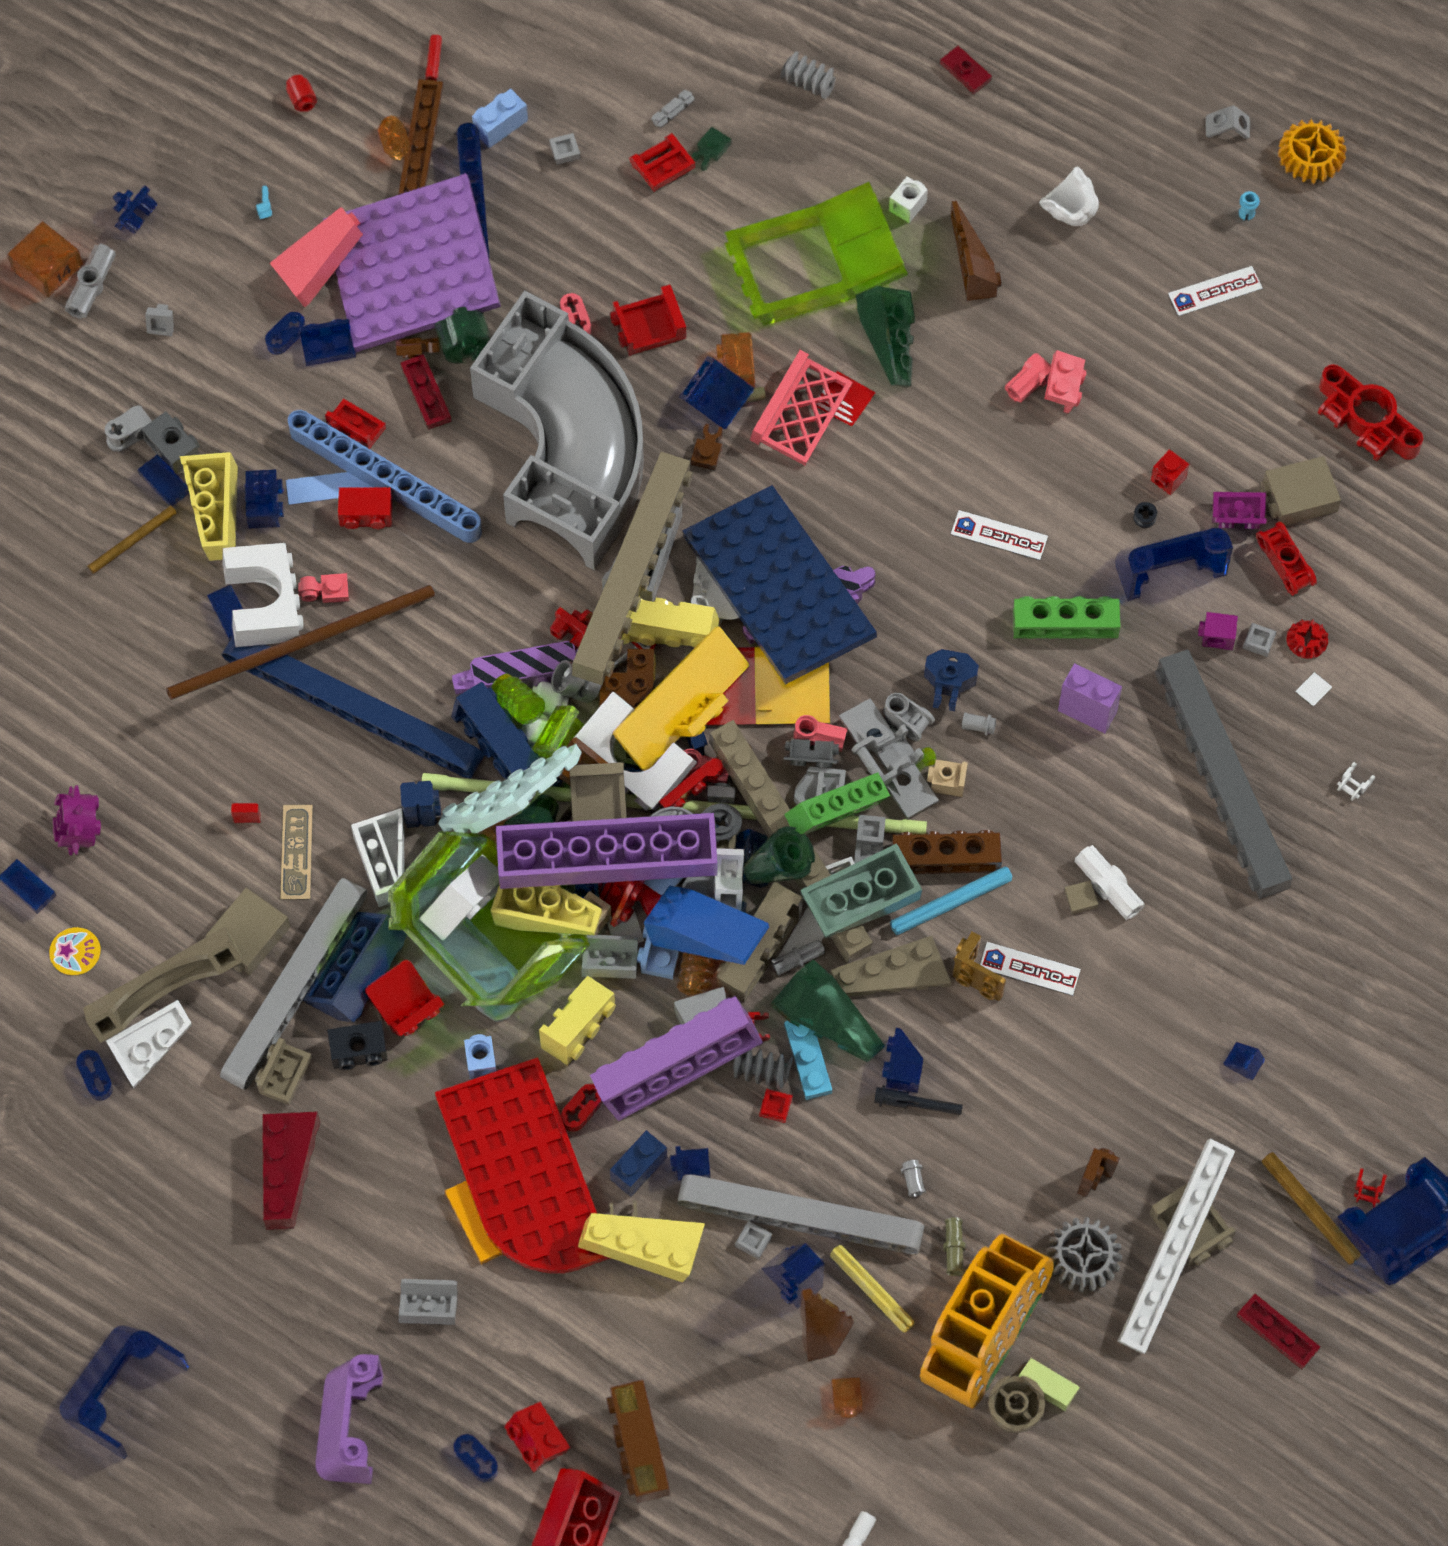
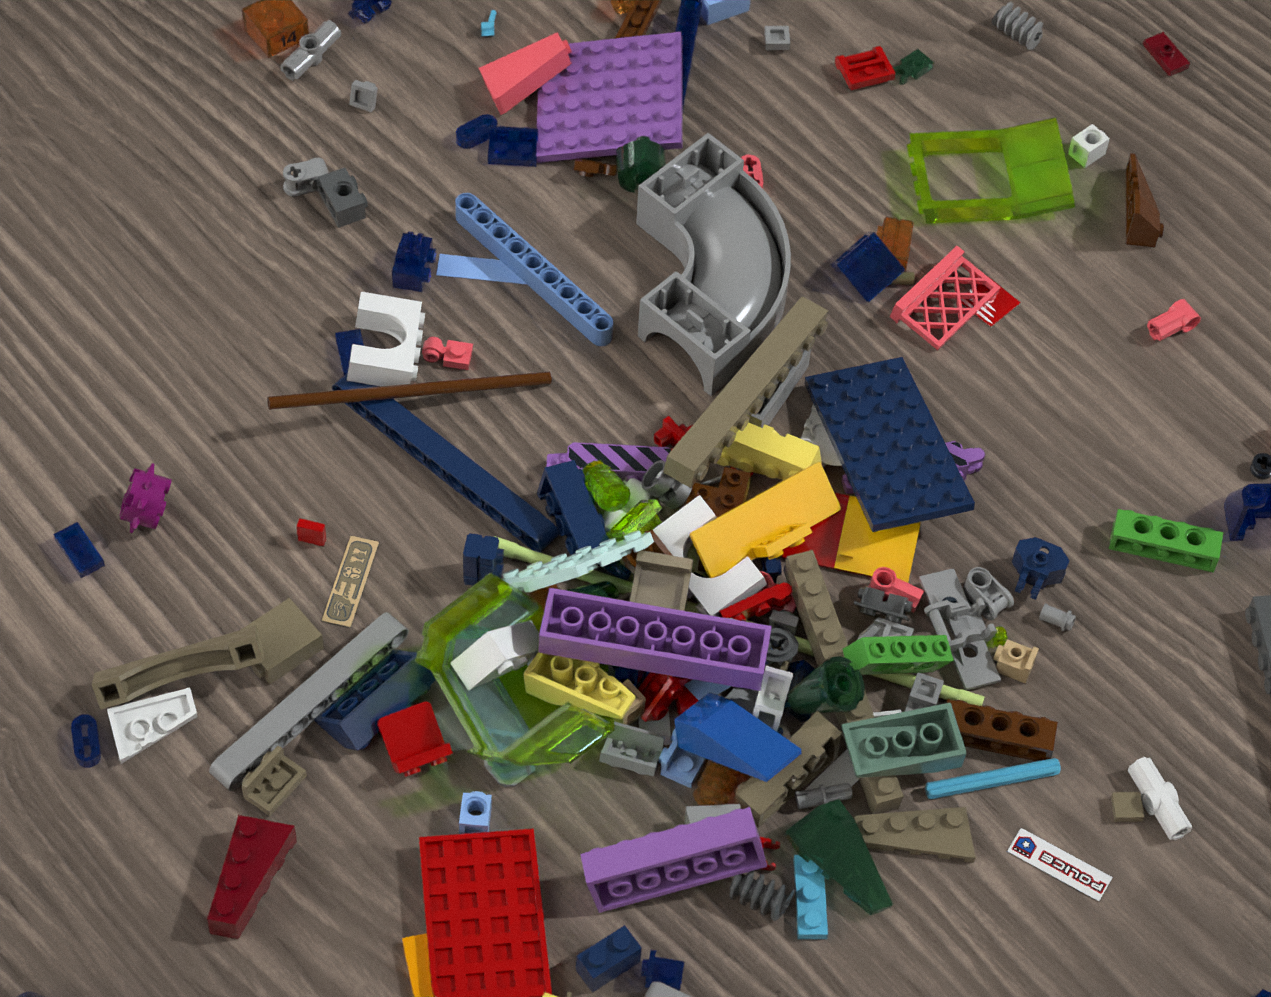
camera: 10 degrees right, 10 degrees down
sticker [49,927,101,975] -> none
pearl gold bar [88,505,177,574] -> none
clear blue tile [137,454,189,507] -> none
light yellow wedge [180,452,238,561] -> none
red bracket [325,398,386,449] -> none
black brick [327,1021,388,1070] -> none
red brick [338,487,393,529] -> none
white wedge [351,808,404,907] -> none
dark red plate [400,354,452,430] -> none
light yellow wedge [539,976,616,1066] -> none
red beam [561,1084,603,1132] -> none
red panel [609,284,687,356] -> none
light grey axle [651,90,694,128] -> none
reddish brown plate [691,424,722,471] -> none
red tile [759,1088,793,1124] -> none
clear green wedge [855,286,915,387] -> none
black pin [874,1085,963,1115] -> none
clear blue slope [882,1028,924,1093] -> none
white sticker [951,510,1048,560] -> none
pearl gold bracket [953,931,1006,1001] -> none
white hair [1040,167,1099,226] -> none
coral bracket [1044,350,1086,413] -> none
medium lavender brick [1058,663,1122,733] -> none

